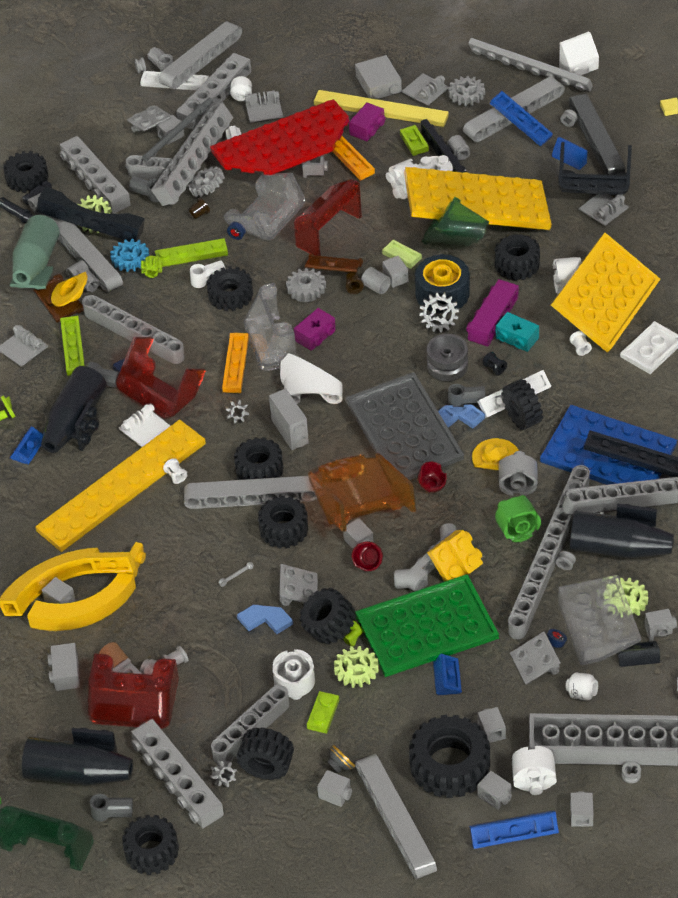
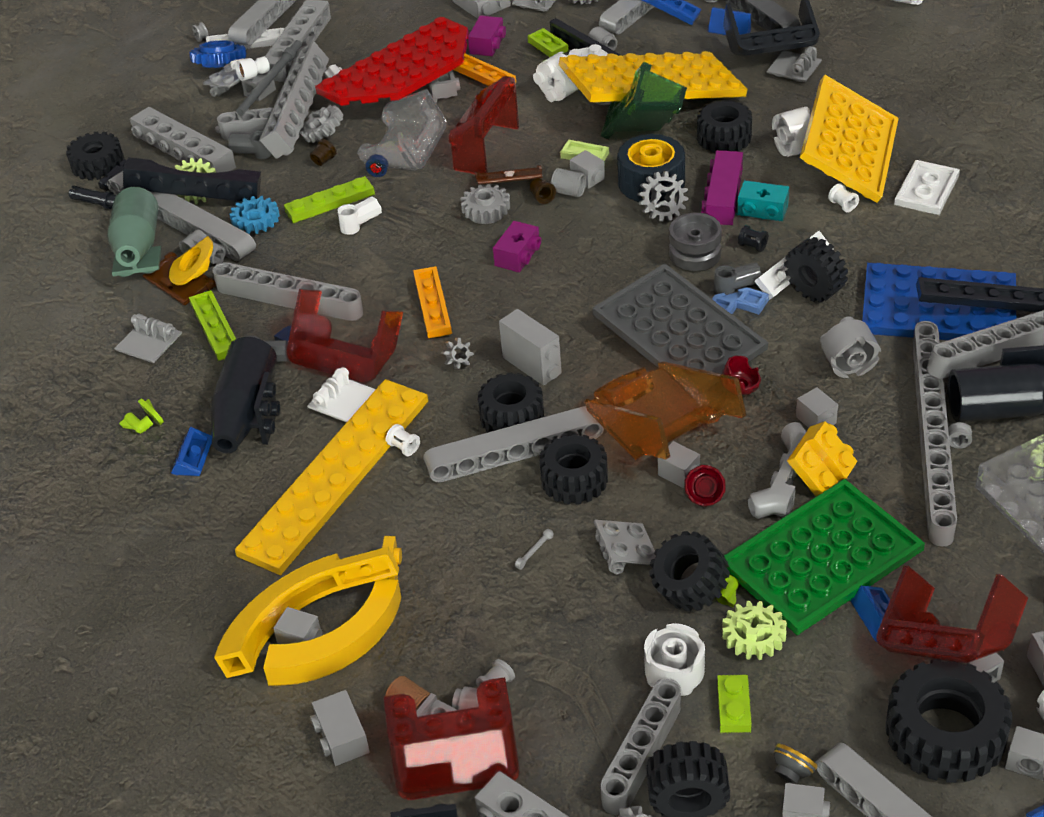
camera: 15 degrees left, 5 degrees down
lime gear [141,256,163,278] -> none
light grey piece [147,47,174,72] -> none
black tyre [207,266,253,311] -> none
white head [230,76,252,101] -> none
medium blue tile [237,605,293,634] -> none
clear windscreen [244,283,296,371] -> none
light grey hinge [245,90,283,122] -> none
white panel [280,353,343,404] -> none
light yellow tile [314,90,449,127] -> none
yellow hat [472,438,519,471] -> none
bright green brick [495,495,541,542] -> none
light grey hinge [510,632,561,685] -> none
dark blue tile [547,629,567,648] -> none
none -> blue gear [190,40,246,68]
none -> white piece [230,56,270,81]
none -> light grey brick [796,387,838,428]
none -> clear red windscreen [877,565,1028,663]

